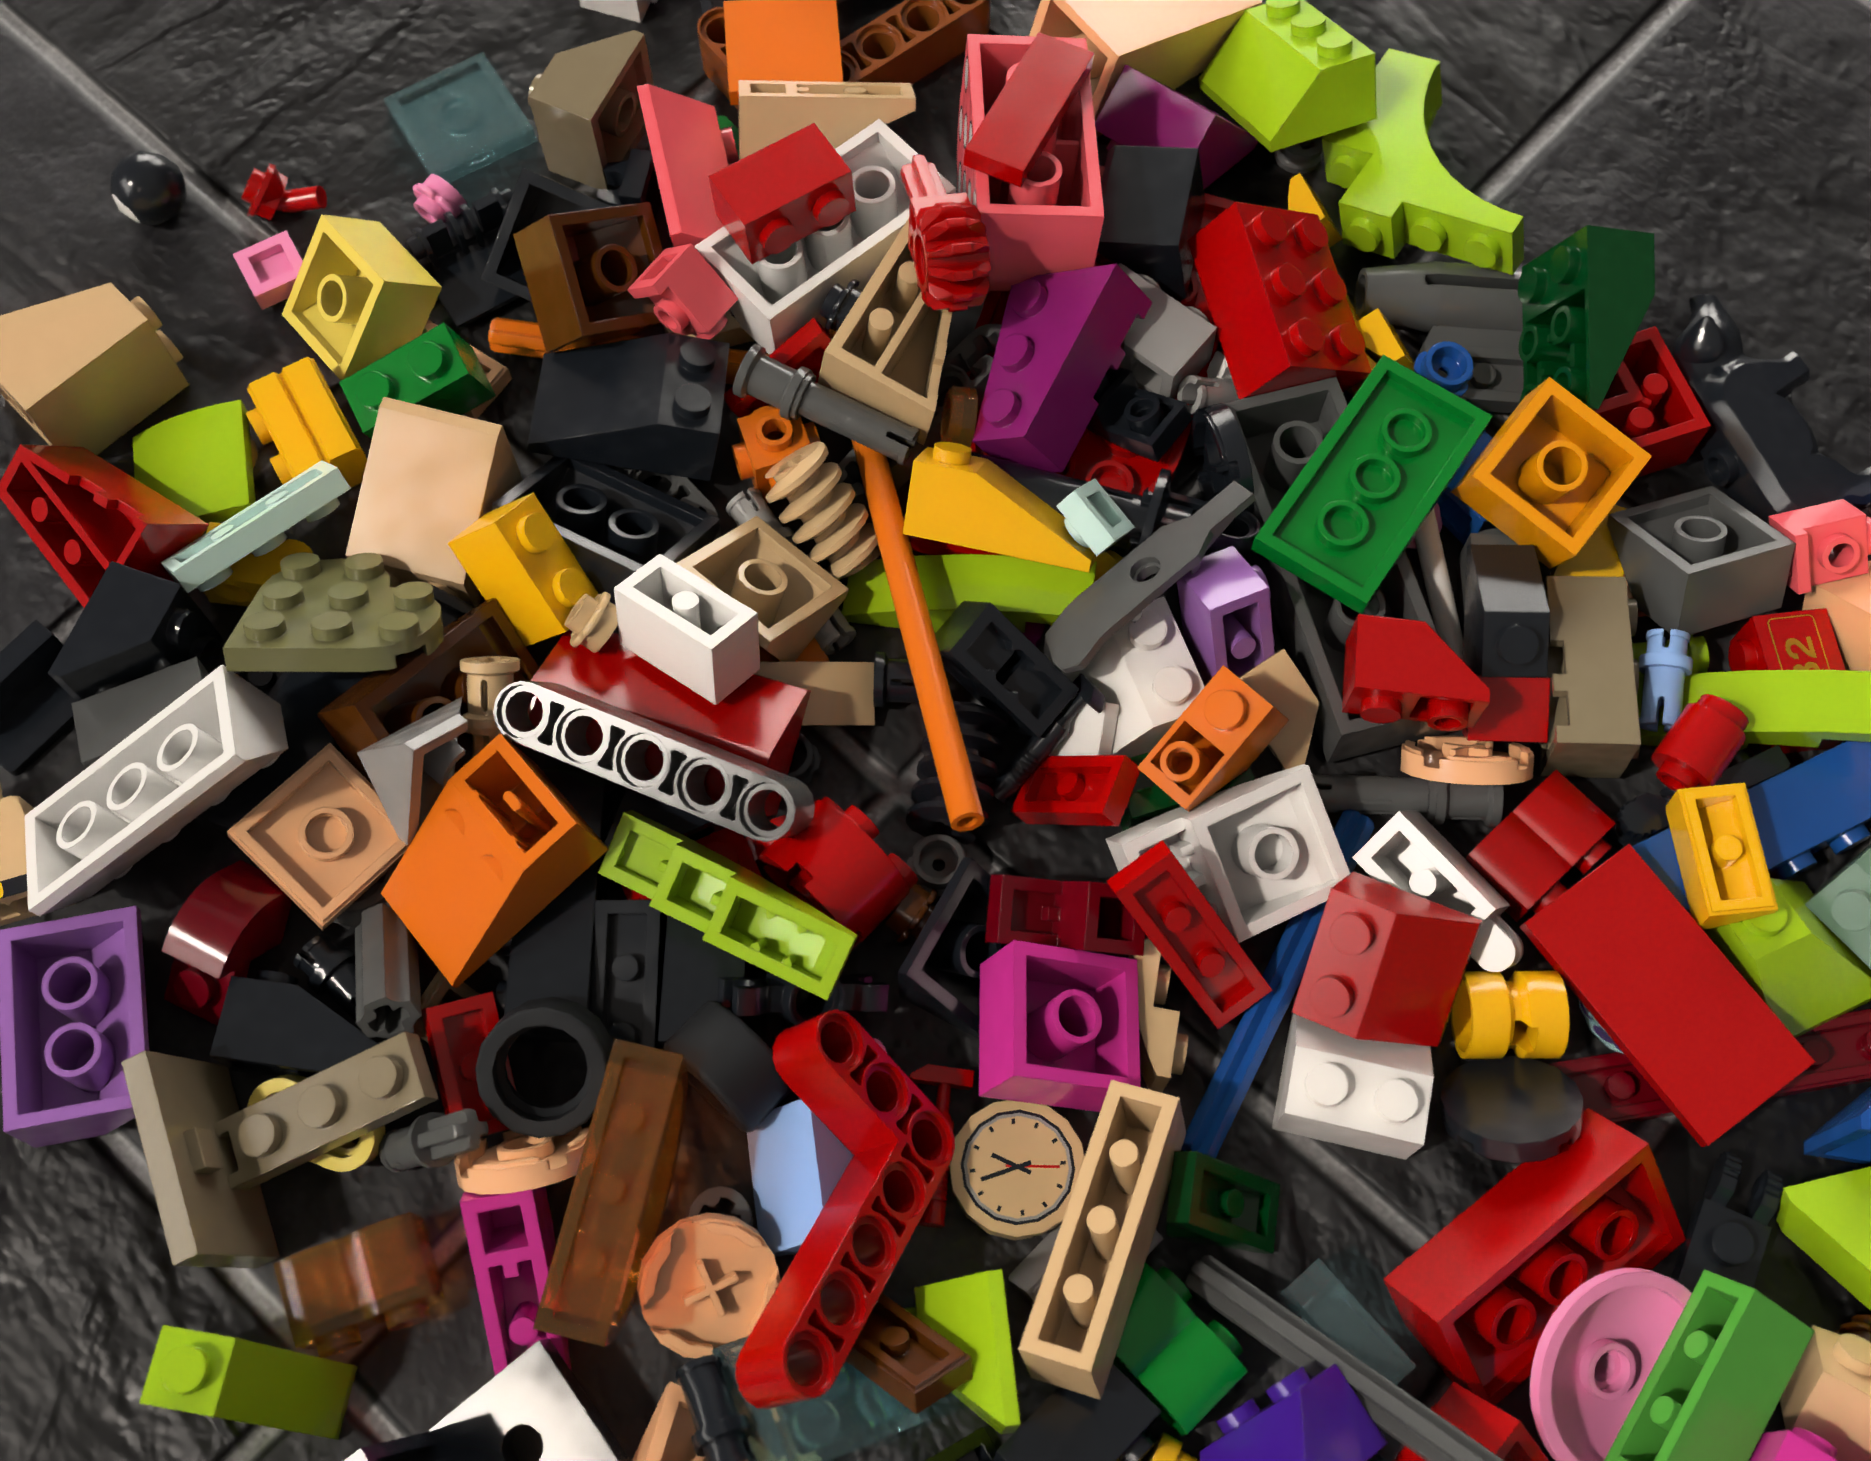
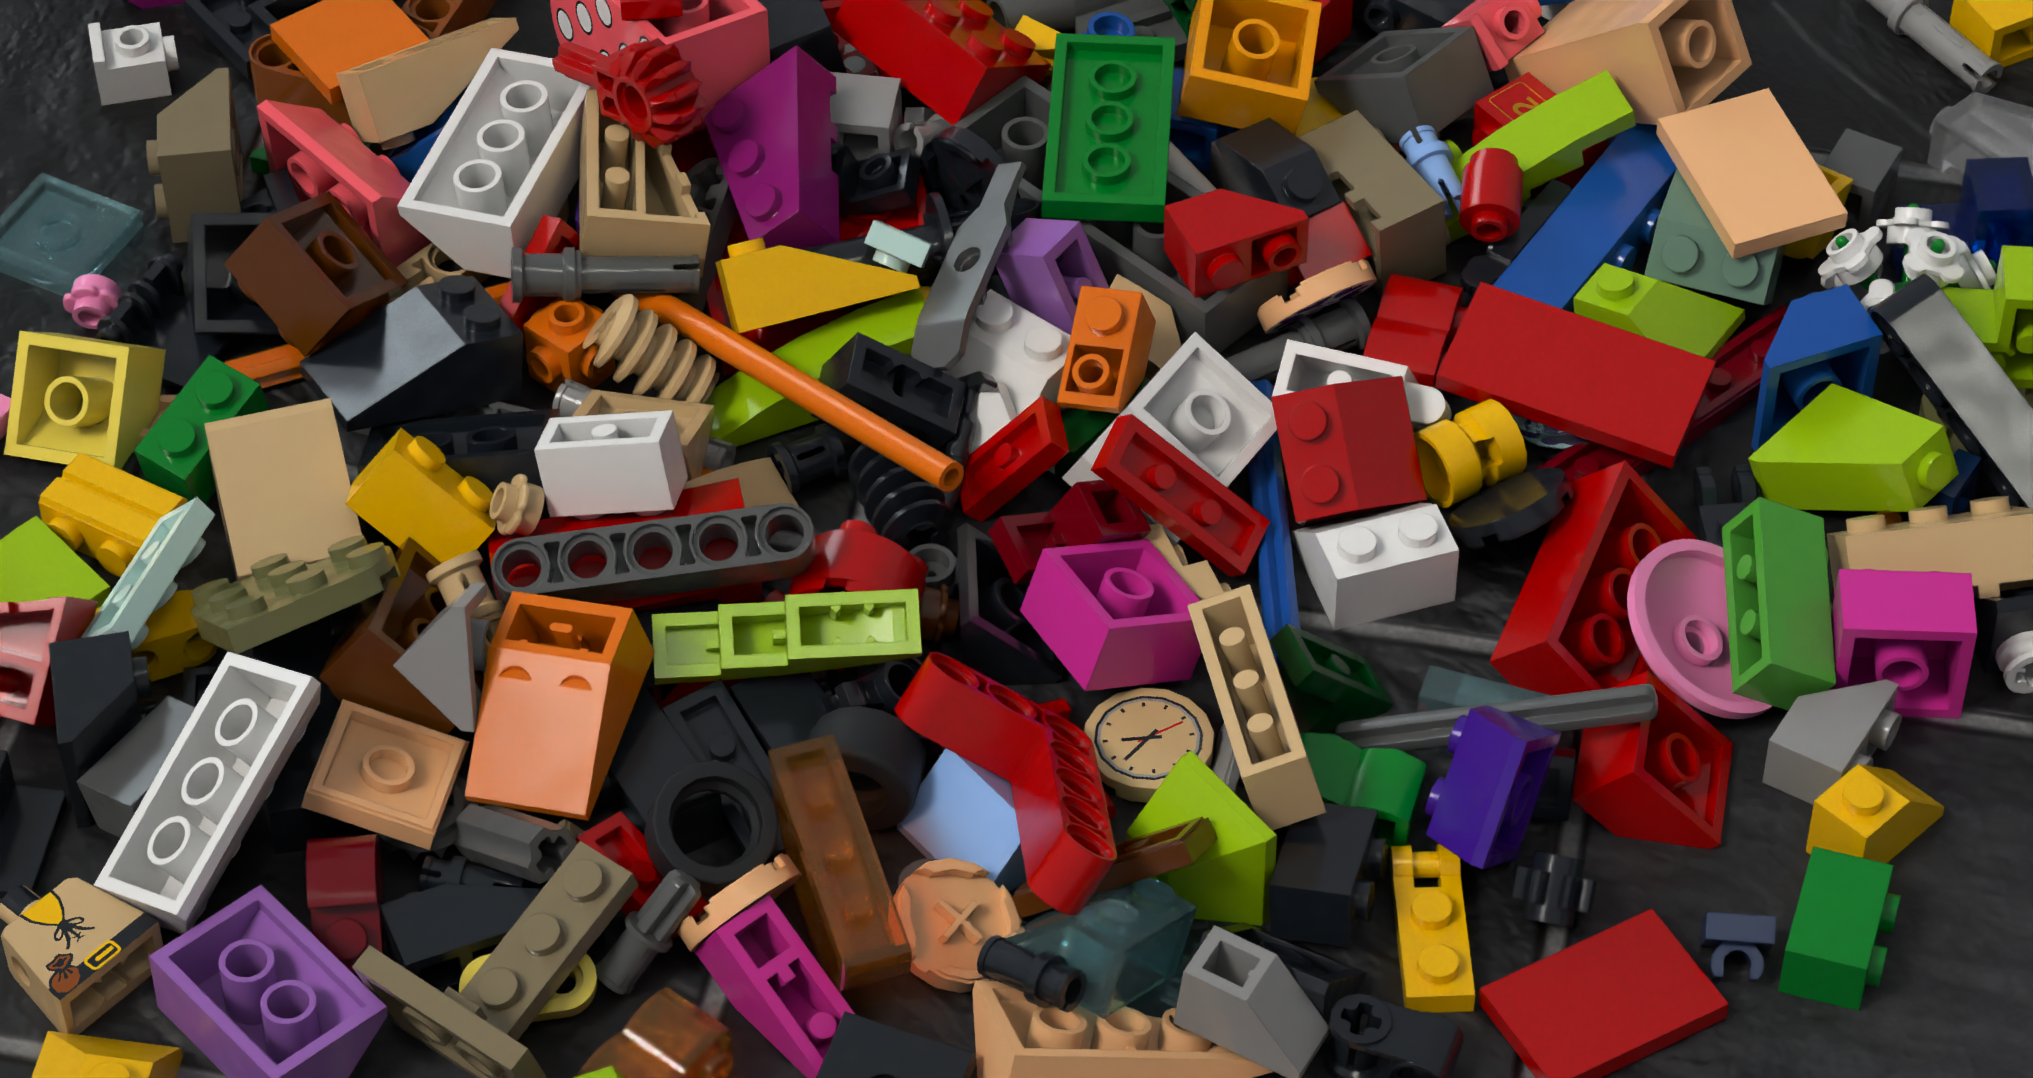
camera: 30 degrees left, 20 degrees down
coral brick [627,243,738,340] -> none
red brick [708,123,856,264] -> none
black plate [820,279,863,334] -> none
clear orange tile [941,386,978,447] -> none
yellow slope [1666,783,1779,929] -> none

